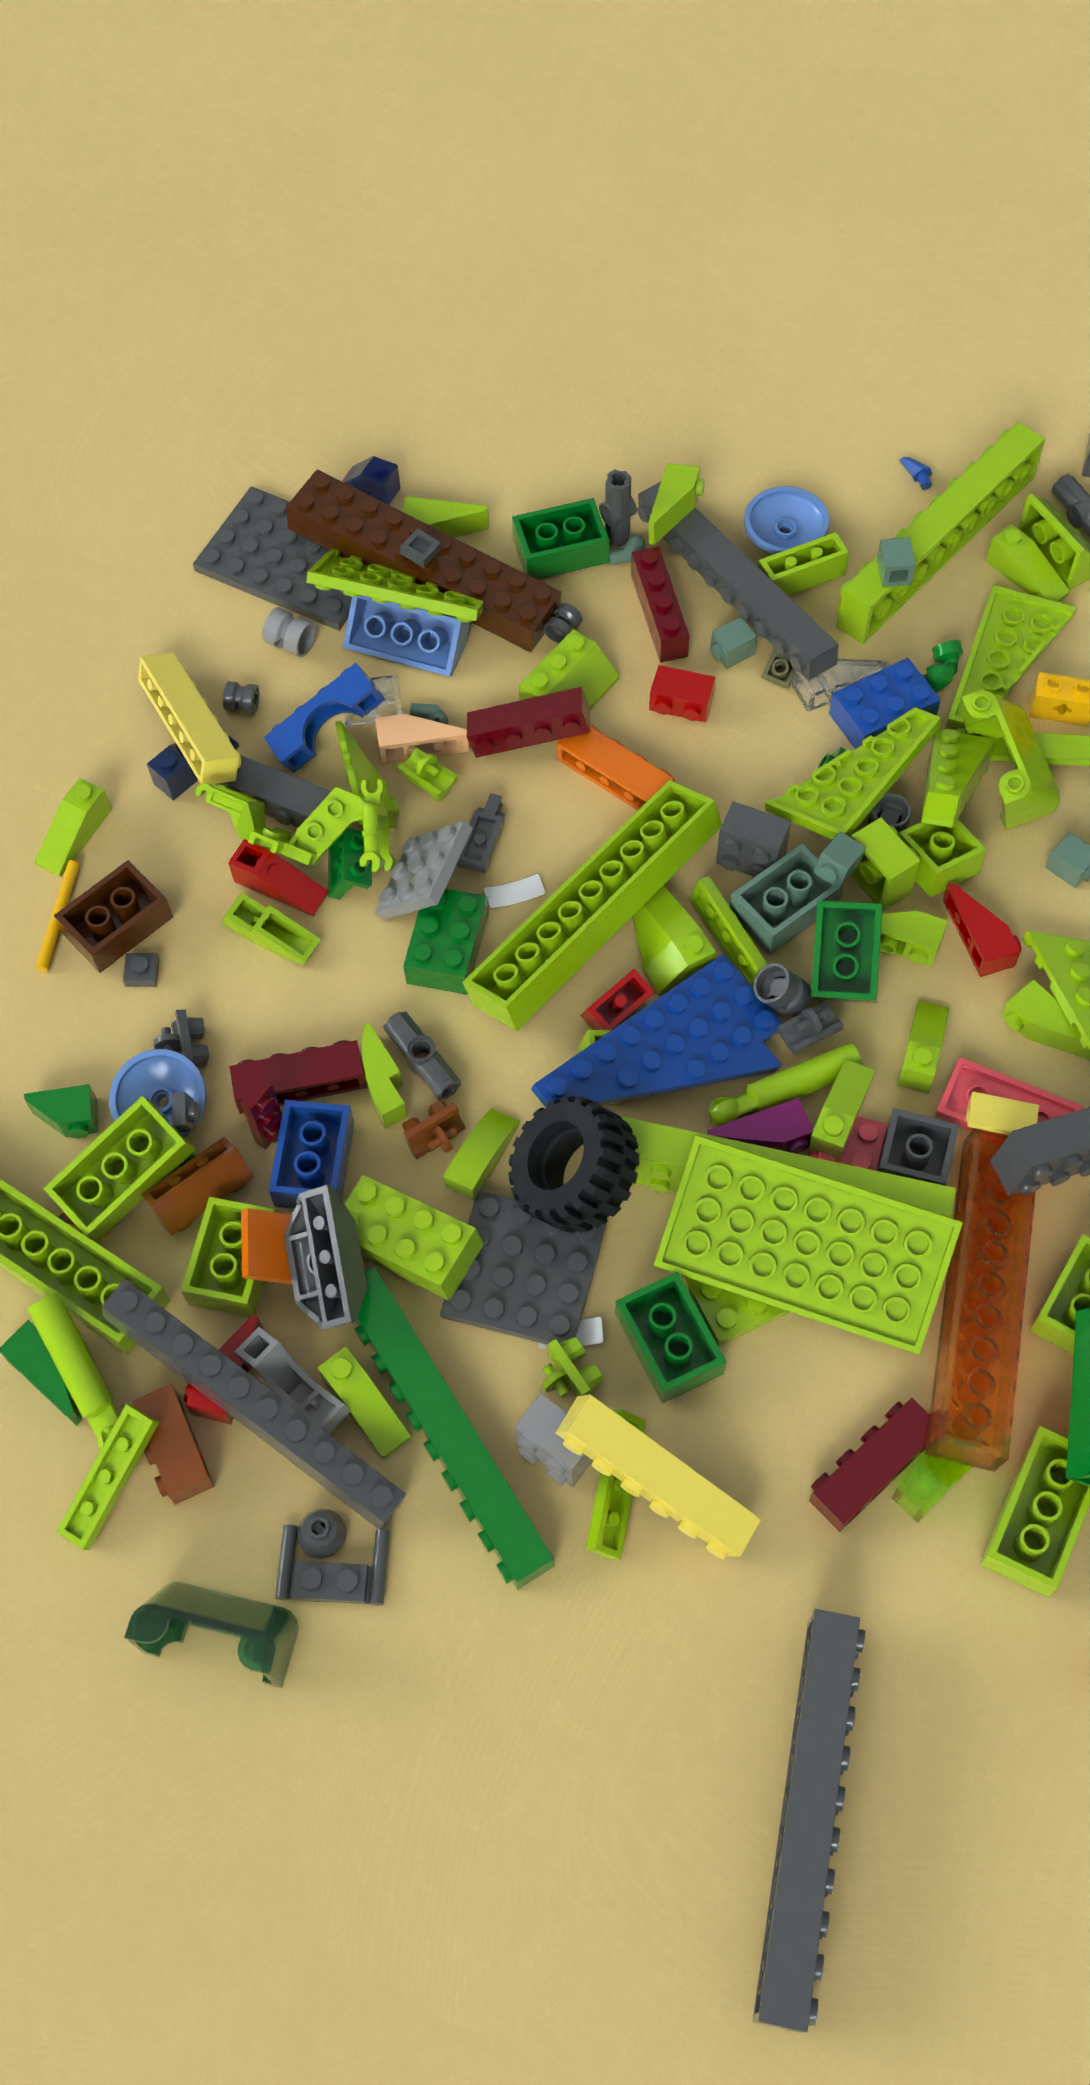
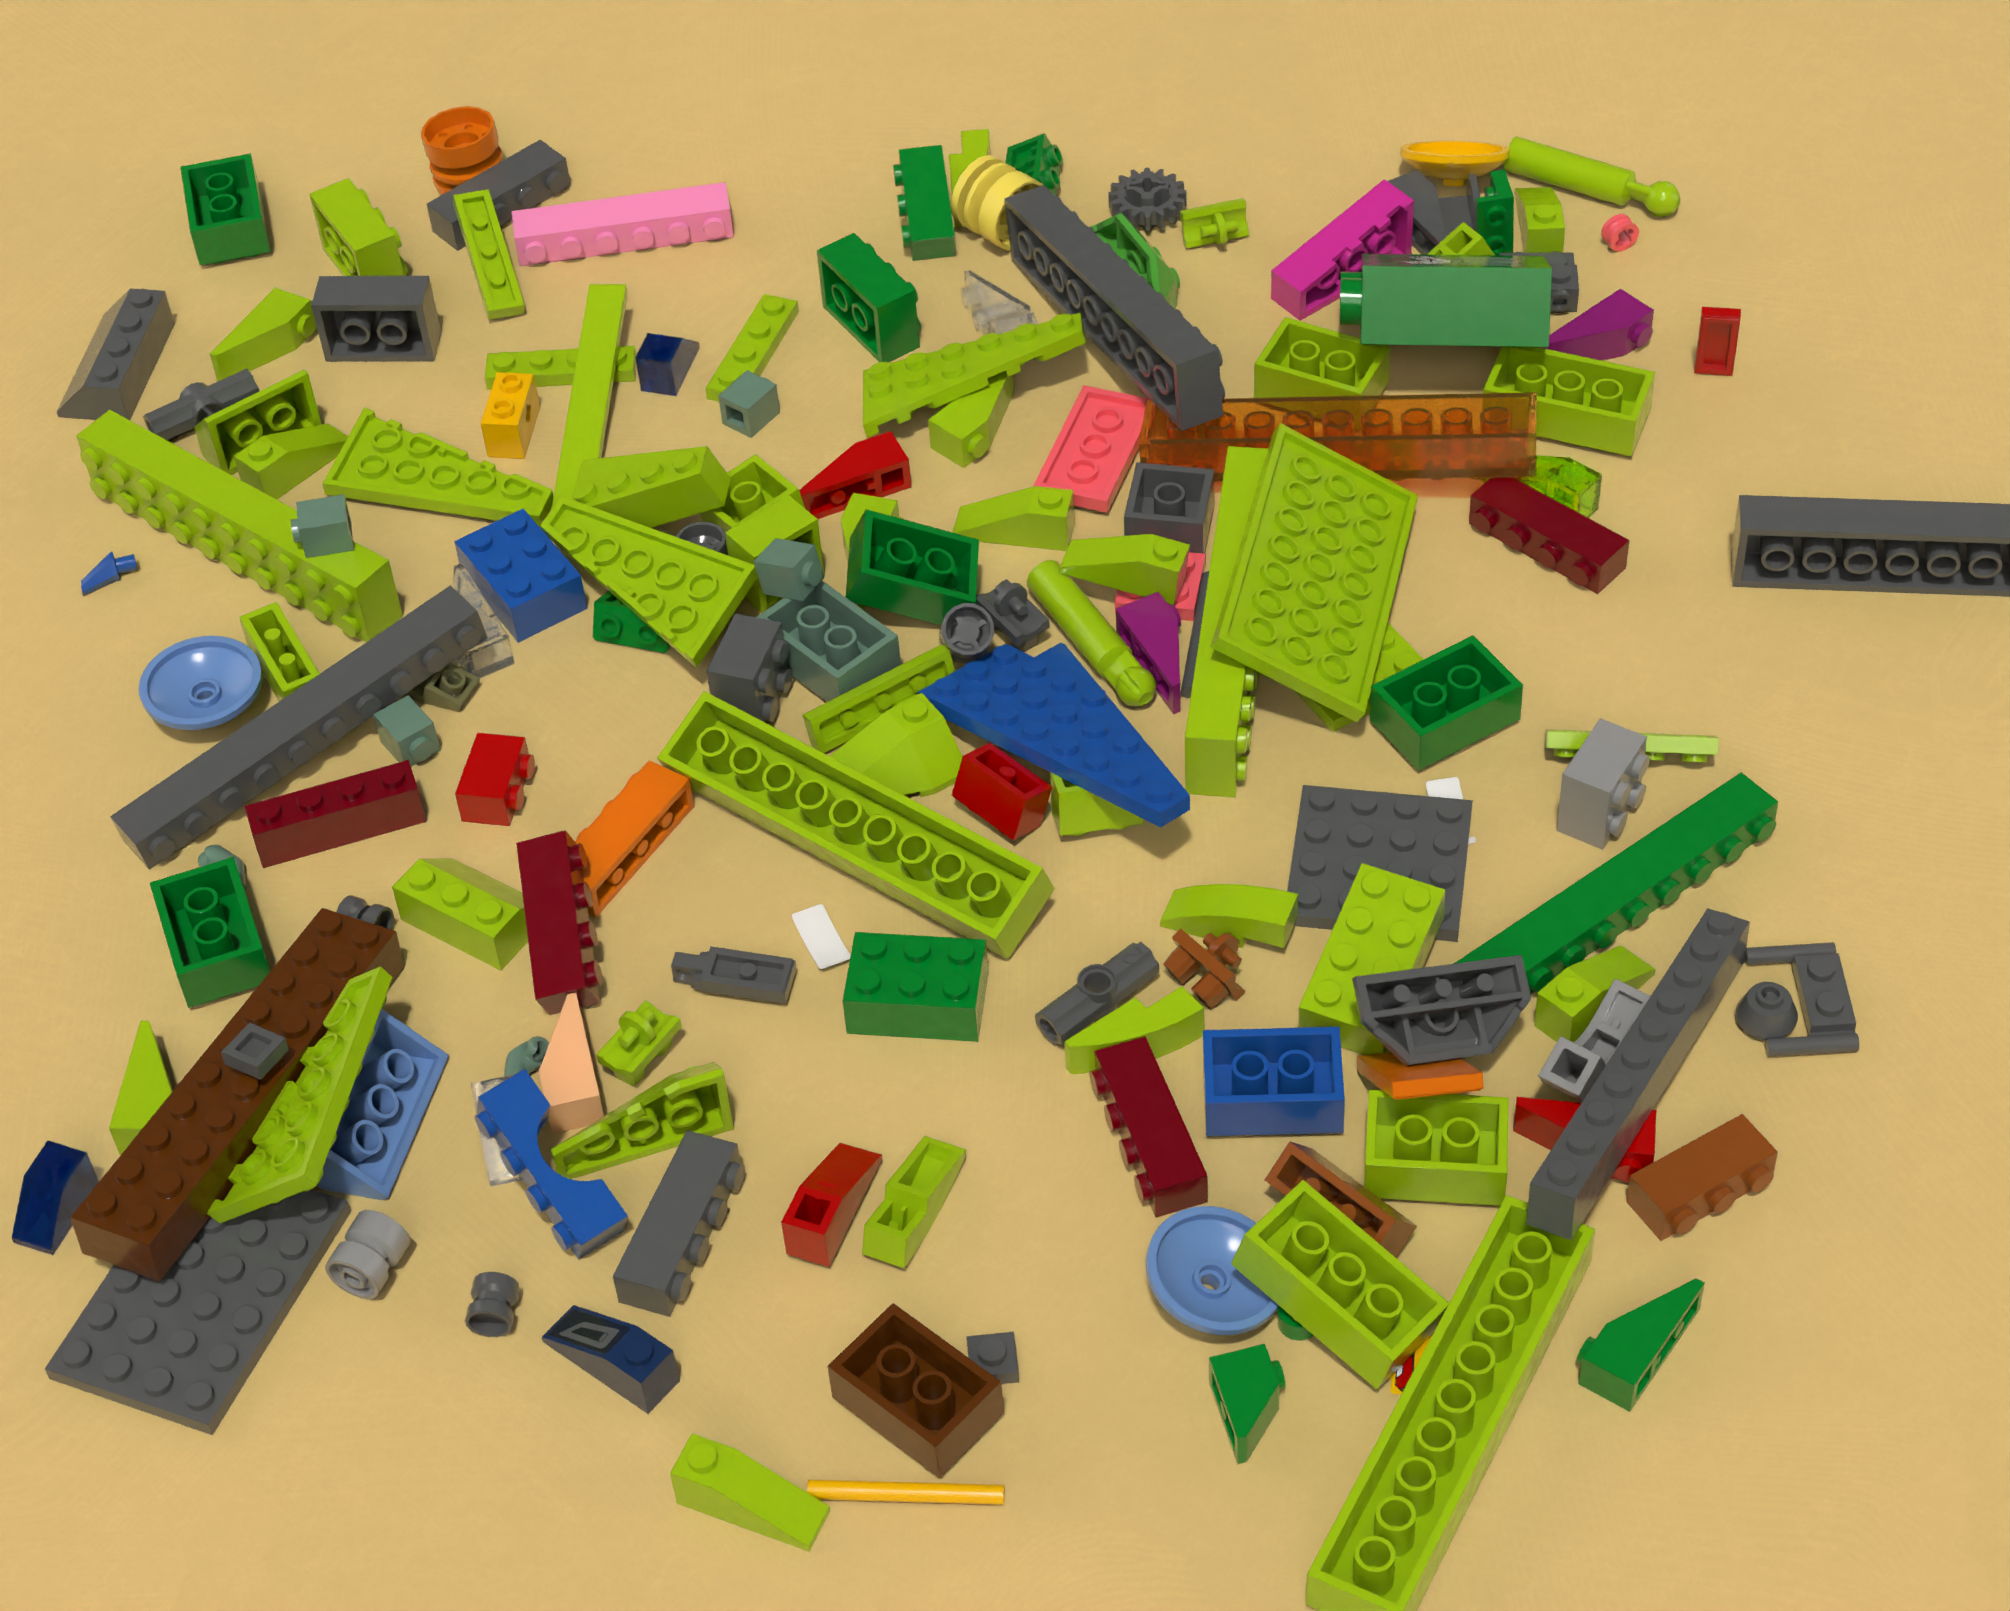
camera: 95 degrees left, 15 degrees down
lime piece [26,1292,119,1450] -> none
lime plate [56,1404,160,1550] -> none
clear green windscreen [124,1582,299,1688] -> none
light yellow brick [138,653,241,784] -> none
dark grey hips [154,1009,209,1067] -> none
dark grey plate [172,1092,199,1132] -> none
lime piece [195,779,396,872] -> none
dark red plate [240,1077,282,1150] -> none
green bracket [328,828,372,900] -> none
light grey plate [375,821,473,920] -> none
black tyre [508,1096,639,1233] -> none
lime hips [541,1337,603,1398] -> none
light yellow brick [555,1394,761,1559] -> none
dark grey piece [599,469,637,547] -> none
lime slope [648,463,705,545] -> none
green arm [922,640,963,693] -> none
lime windscreen [962,690,1060,830] -> none
light yellow panel [965,1091,1039,1135] -> none

